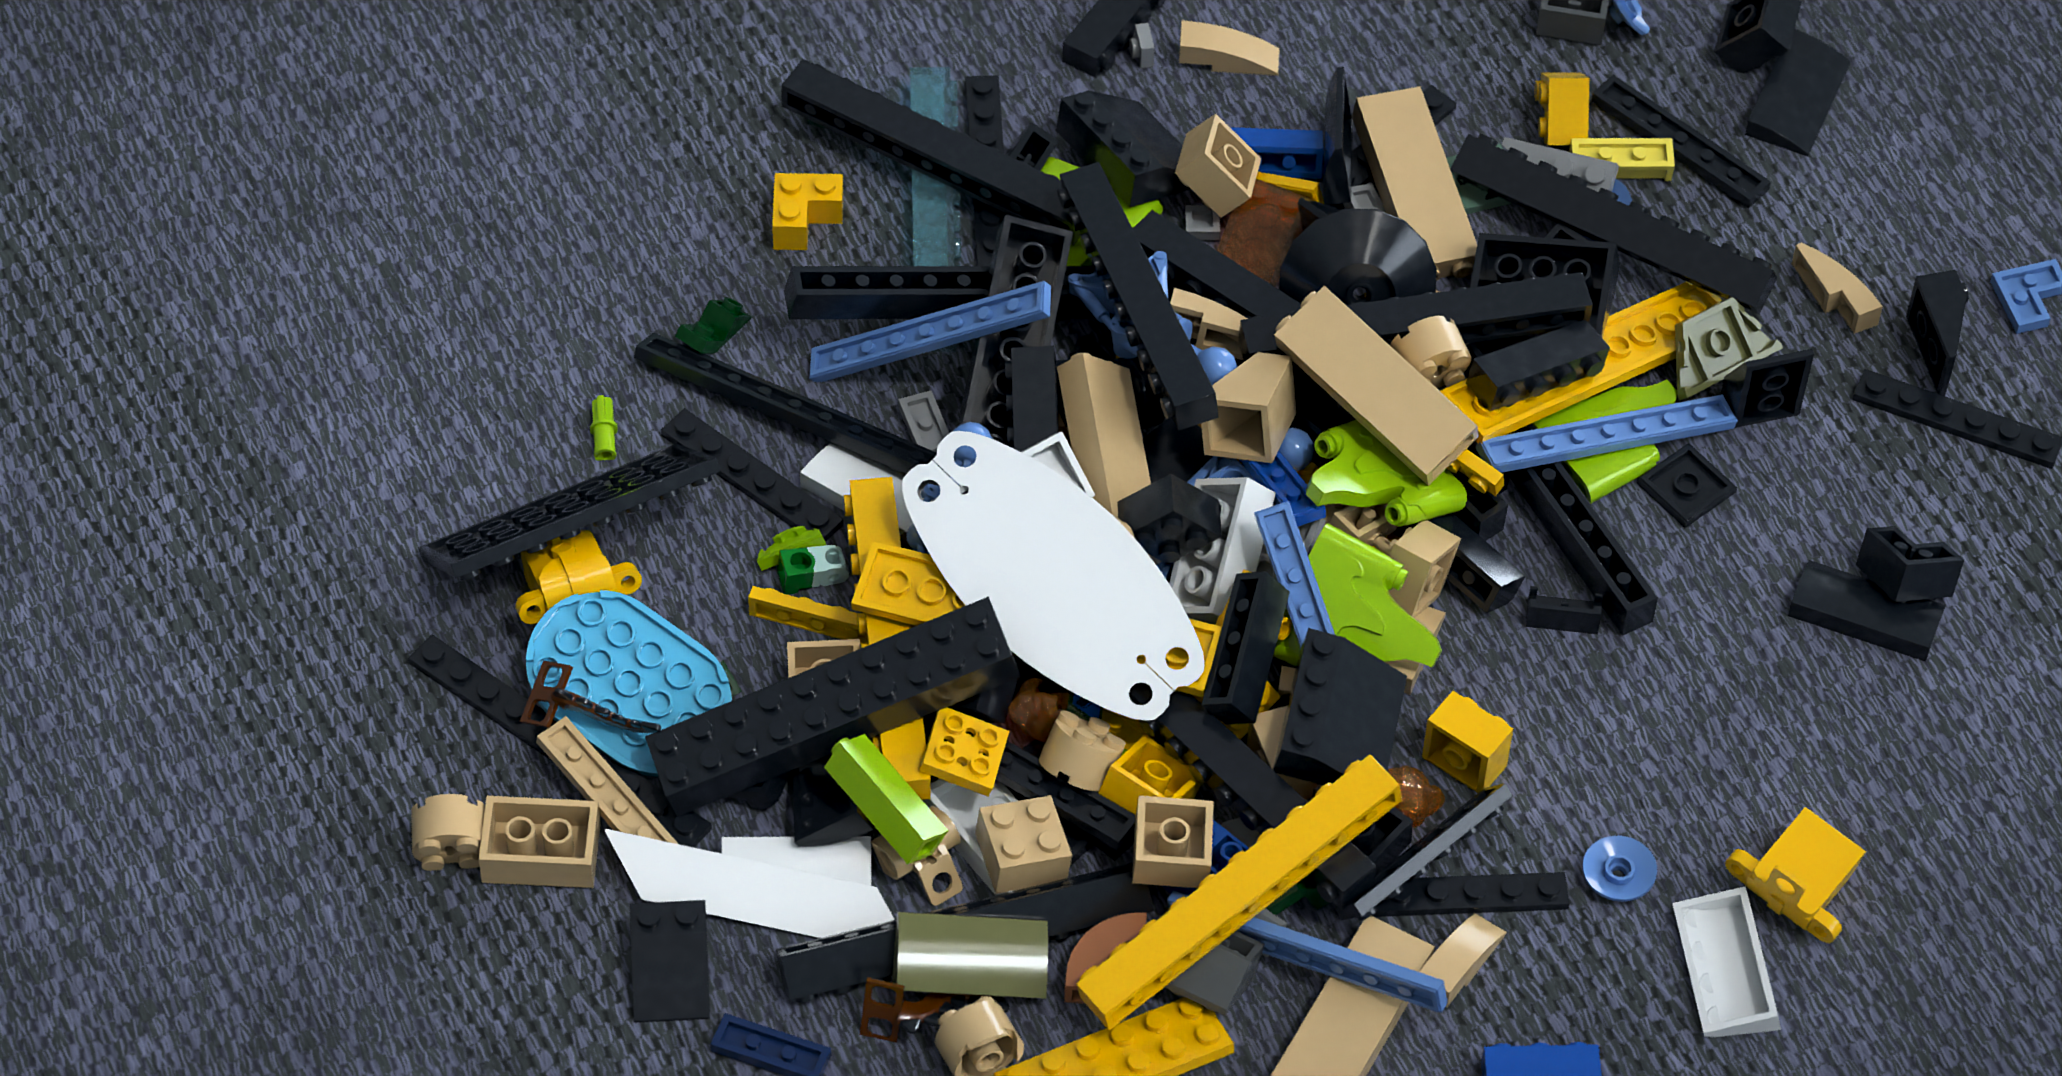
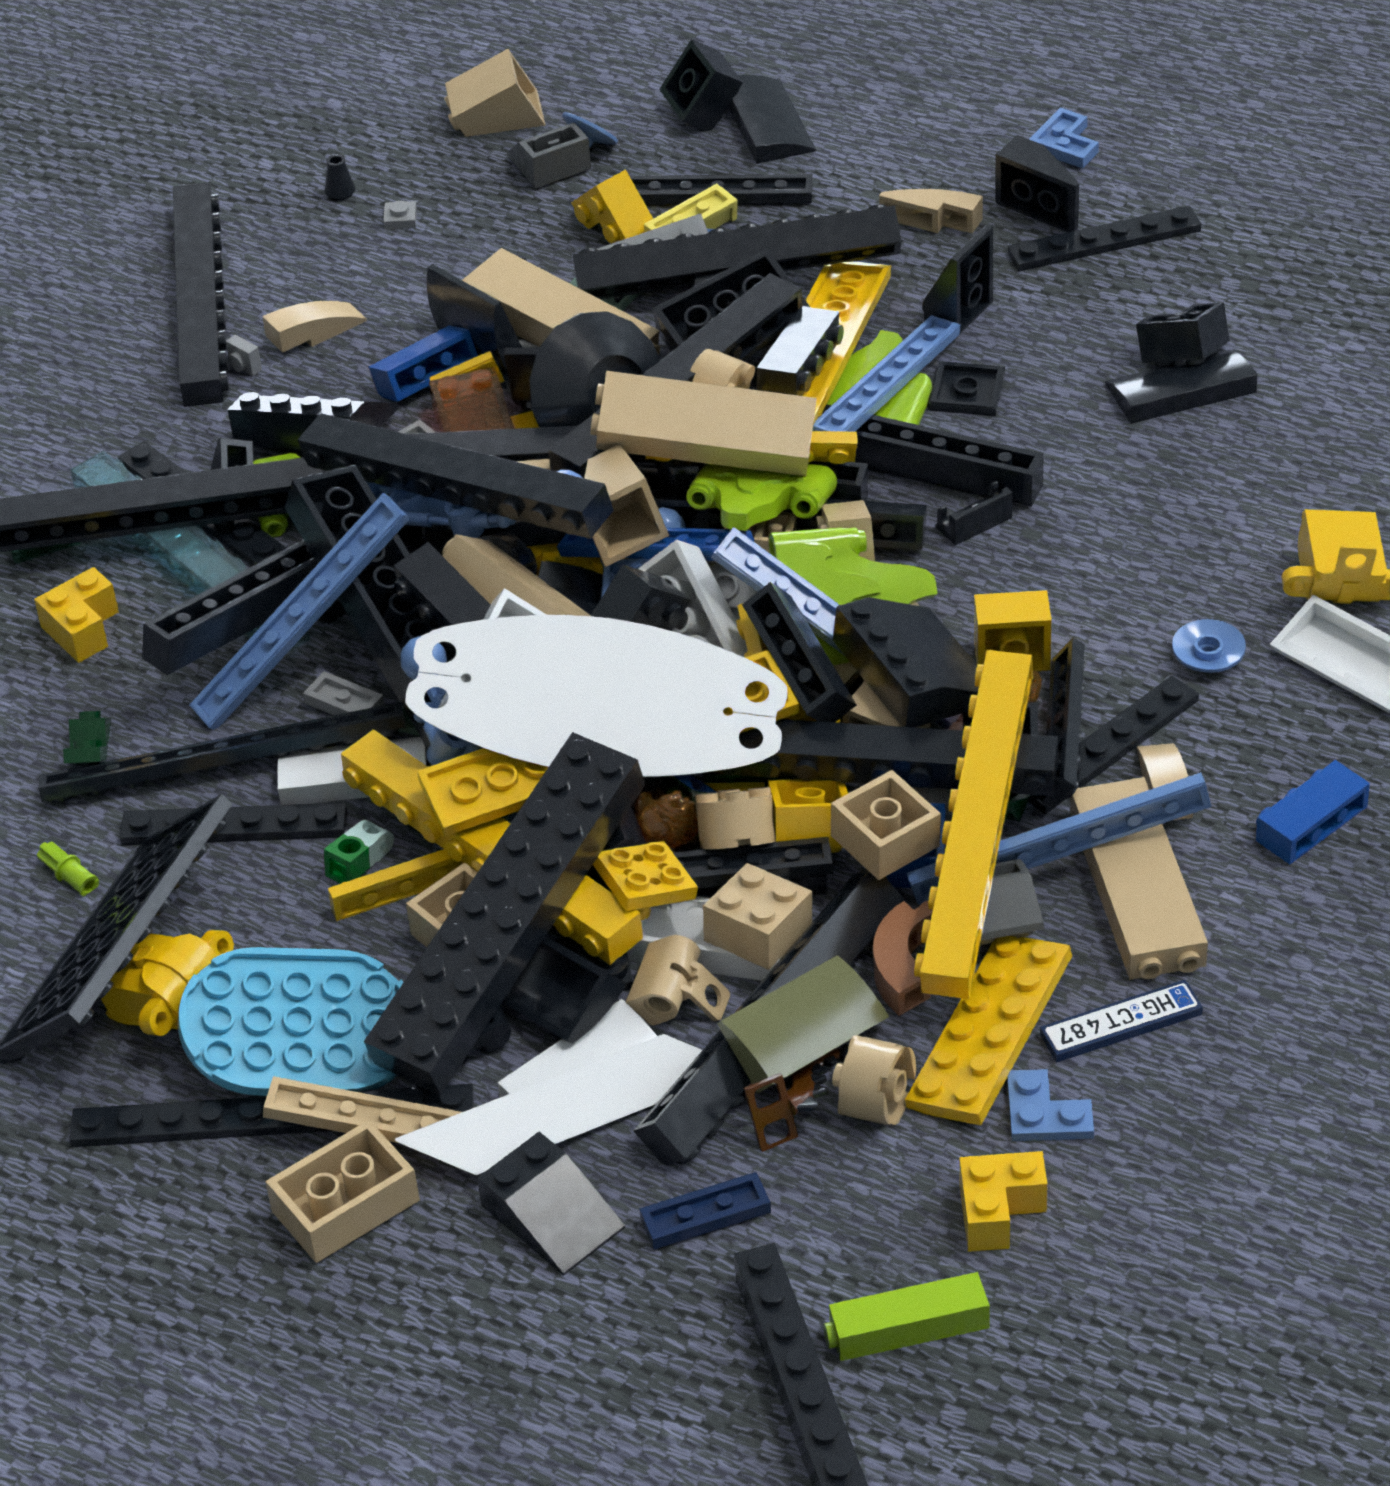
camera: 35 degrees left, 10 degrees down
tan brick [411,794,485,871] -> none
reddish brown piece [520,660,662,733] -> none
lime plate [757,526,827,571] -> none
lime brick [824,734,948,865] -> none
tan brick [1175,114,1261,218] -> none
olive wing [1675,297,1783,400] -> none

